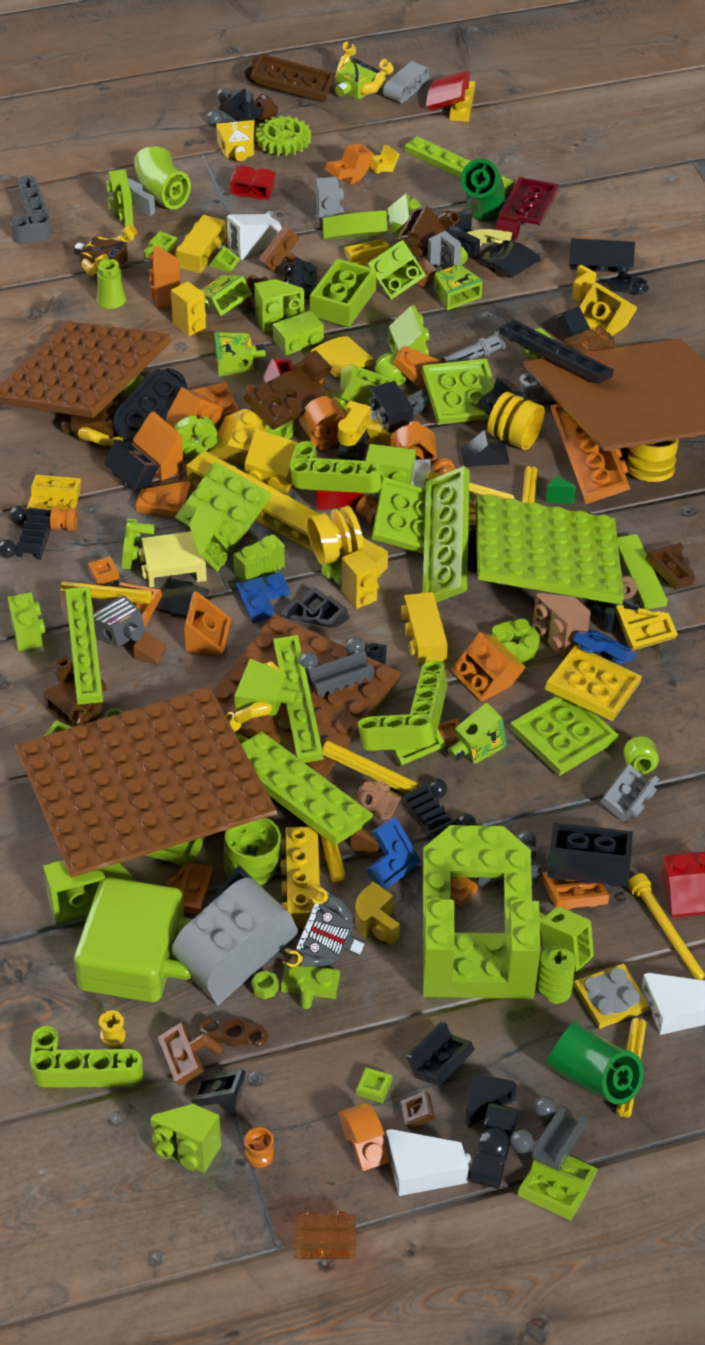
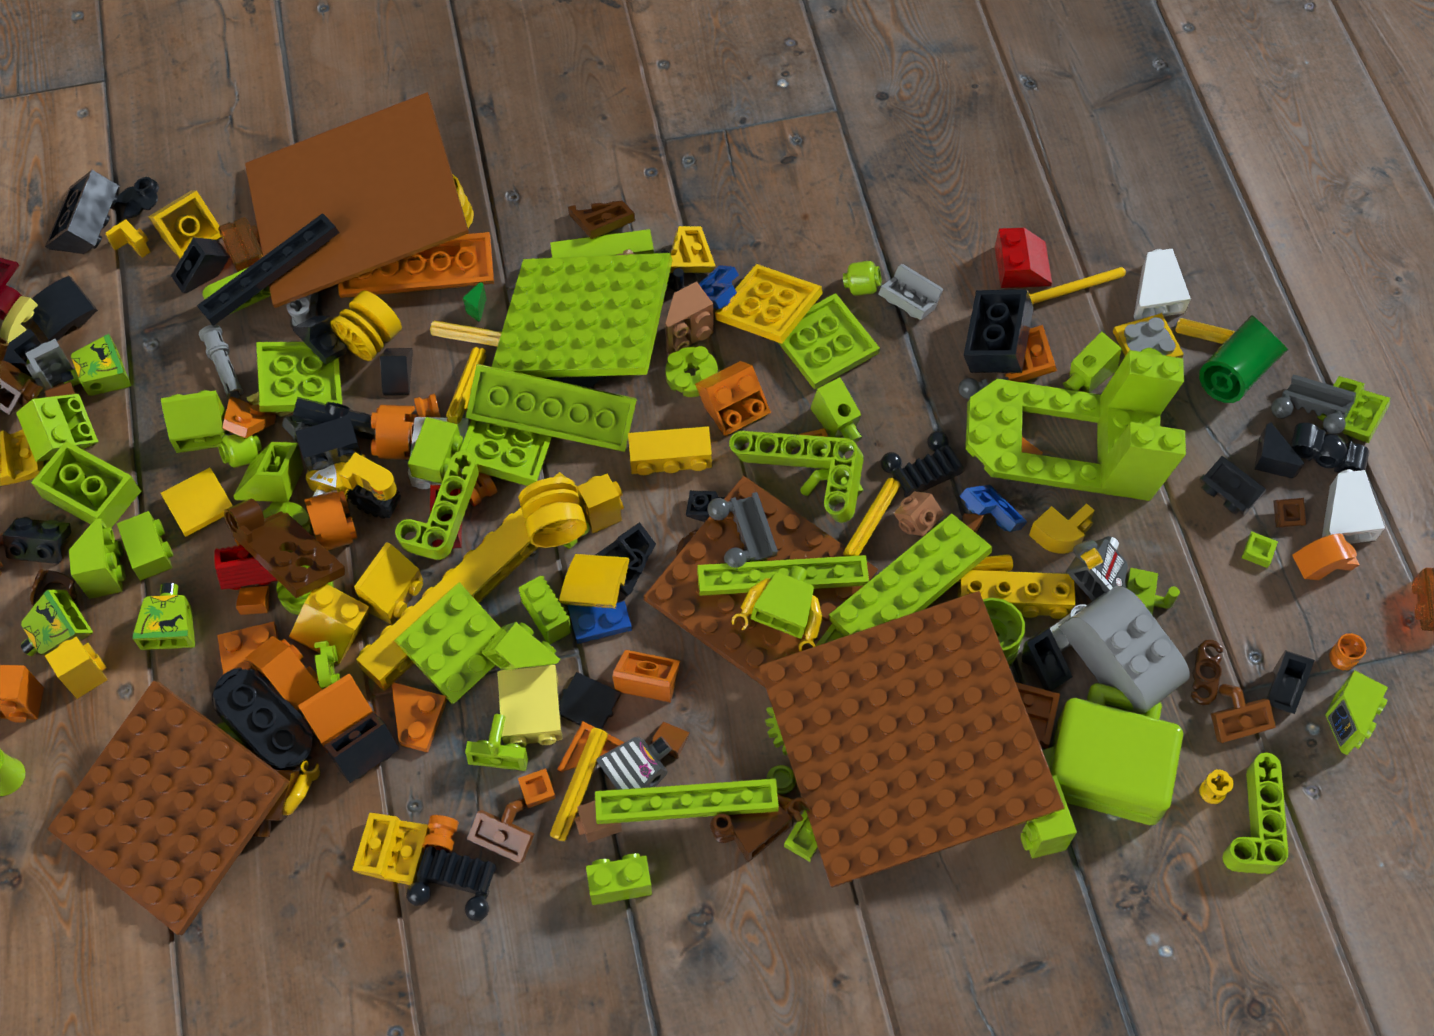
camera: 85 degrees left, 15 degrees up
none -> black piece [292,397,375,440]
none -> plate [467,799,534,863]
none -> yellow slope [559,554,629,609]

